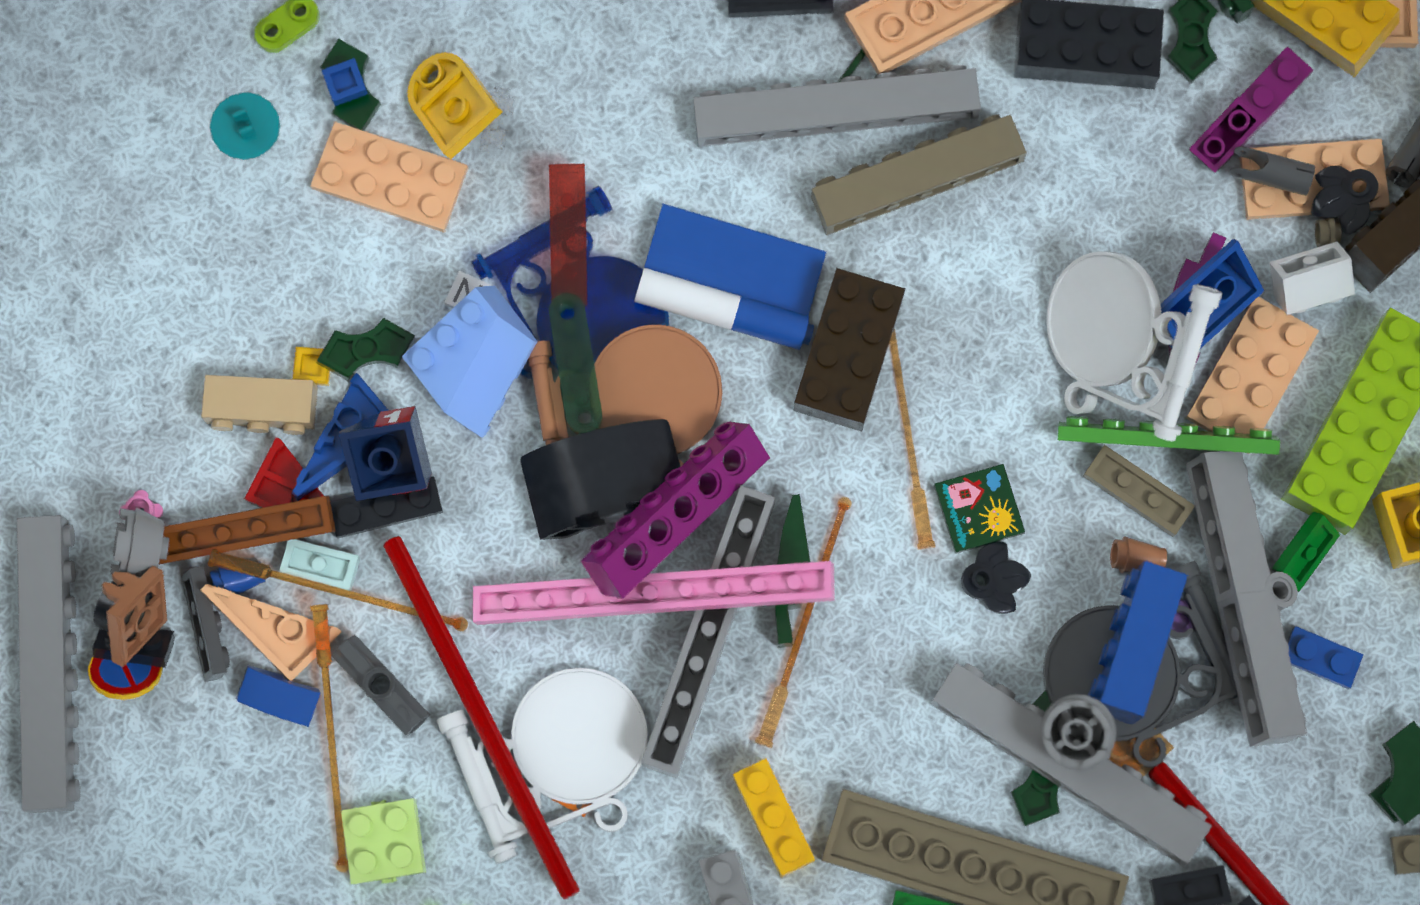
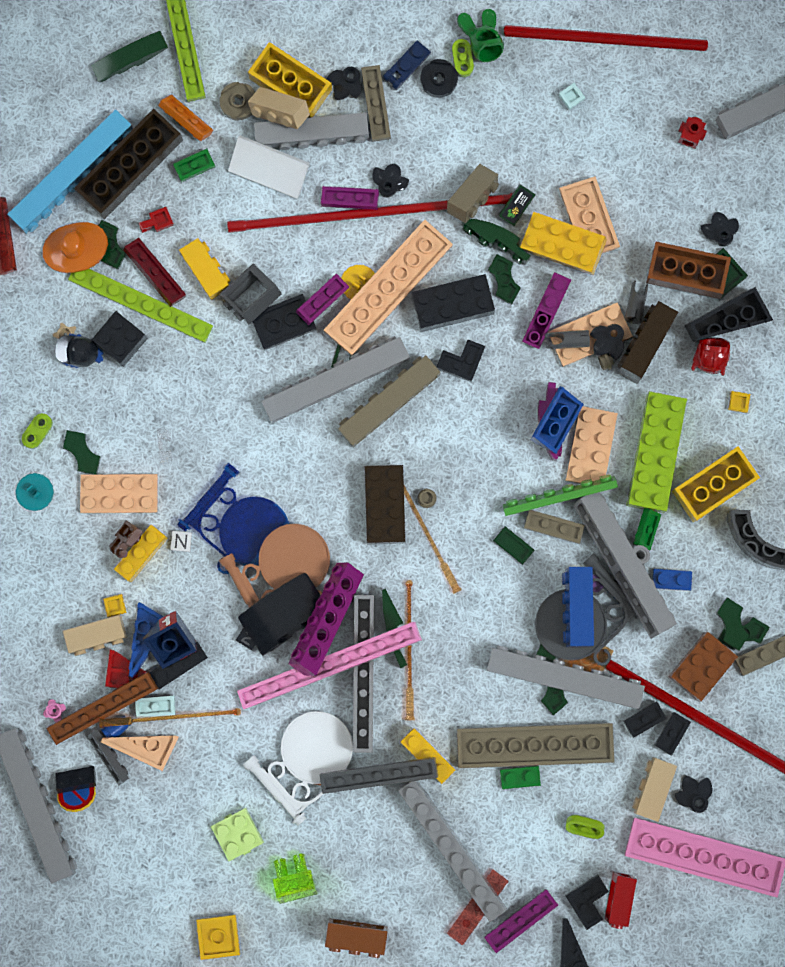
camera: 20 degrees left, 5 degrees up
nougat piece [93,566,167,667] -> none
light grey cone [110,507,169,577] -> none
blue slope [236,665,321,727] -> none
clear orange piece [310,604,349,873] -> none
dark green tile [316,318,415,381] -> none
blue plate [321,58,368,106] -> none
dark grey piece [332,634,430,737] -> none
red axle [384,536,580,900] -> none
light blue wedge [402,285,538,438] -> none
yellow plate [407,52,503,159] -> none
clear red tile [549,164,588,307] -> none
clear green plate [549,293,603,435] -> none
blue door [634,204,826,350] -> none
dark green tile [934,463,1025,554] -> none
black plate [961,542,1031,614] -> none
light grey cone [1040,695,1116,770] -> none
white piece [1046,252,1222,441] -> none
nougat cone [1110,537,1167,573] -> none
white brick [1269,242,1355,315] -> none
none -> reddish brown plate [109,520,143,558]
none -> yellow brick [114,525,168,583]
none -> black tile [236,627,255,650]
none -> dark grey plate [319,757,439,794]
none -> dark tan plate [417,489,437,508]
none -> black plate [437,340,485,382]
none -> dark green tile [493,526,535,565]
none -> dark orange brick [668,632,738,702]

